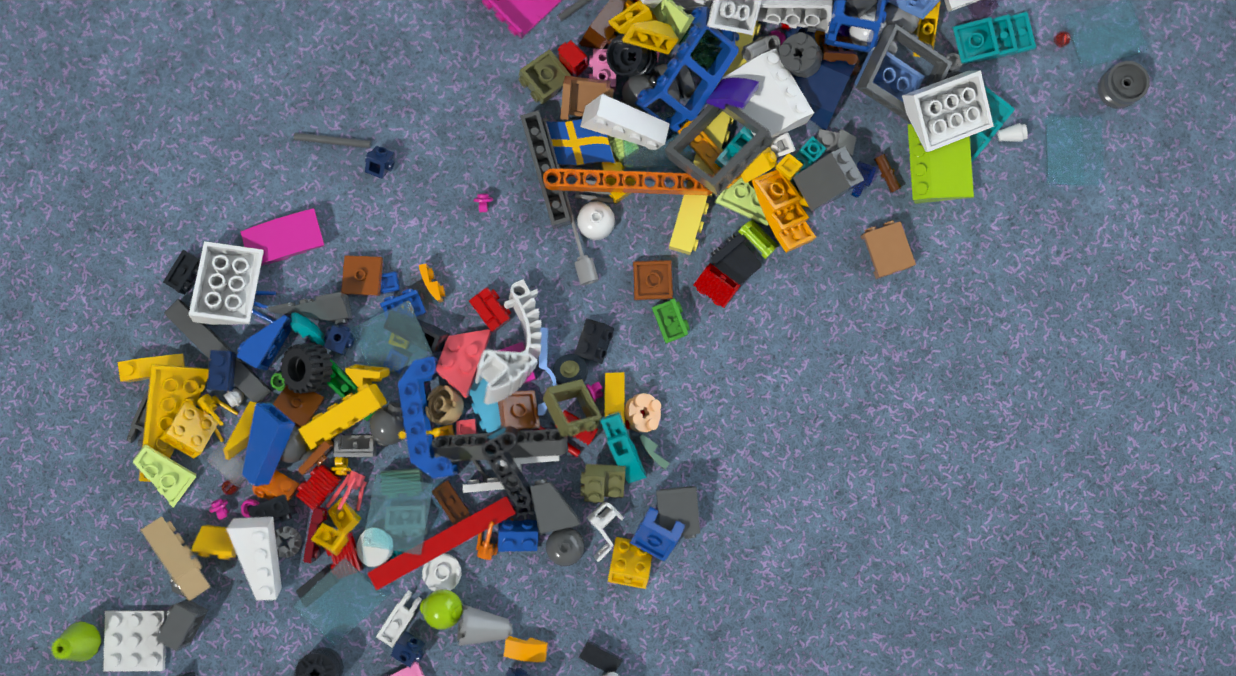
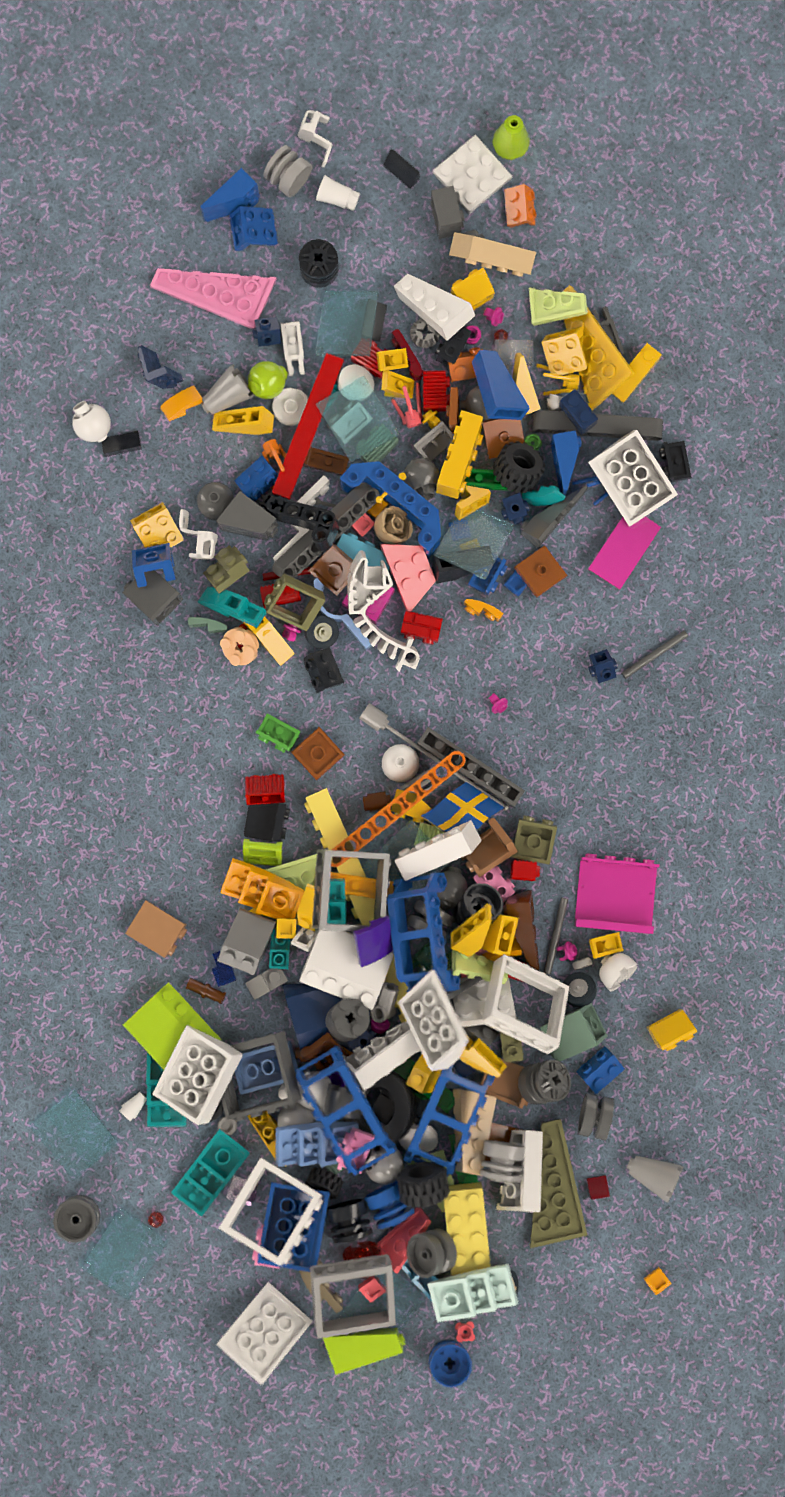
camera: 140 degrees right, 0 degrees up
none -> yellow slope [212,406,274,435]
none -> reddish brown brick [363,791,391,813]
none -> orange bracket [504,184,537,227]

